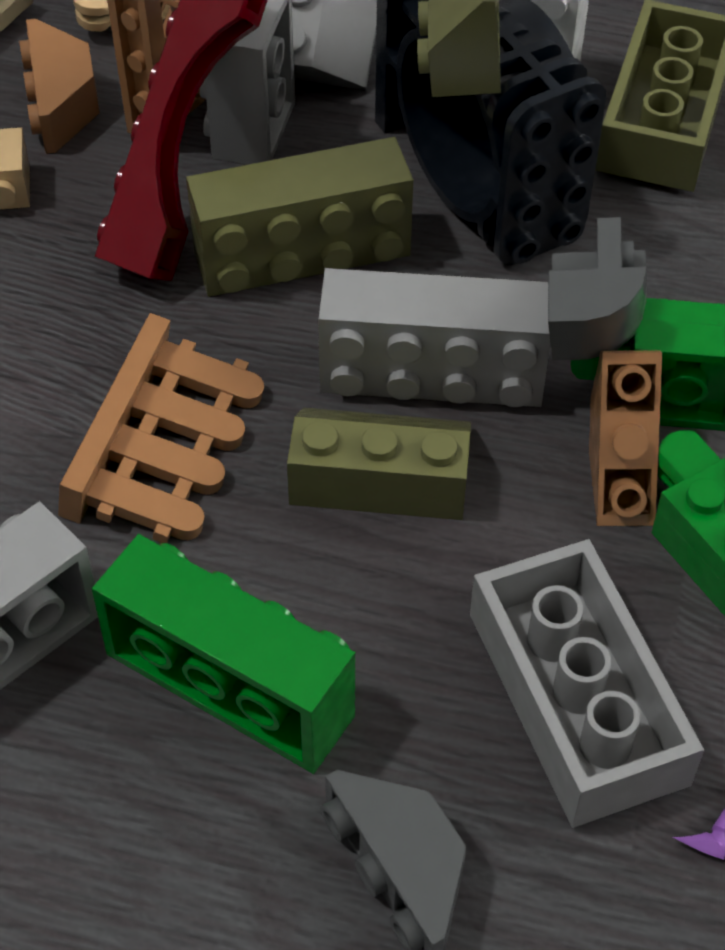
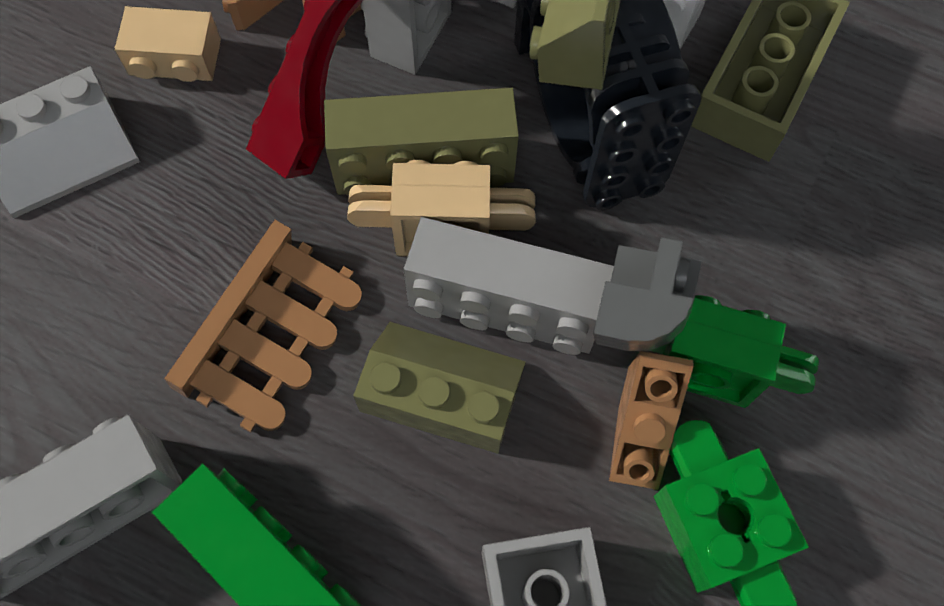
camera: 10 degrees right, 15 degrees up
none -> tan brick [347,160,536,256]

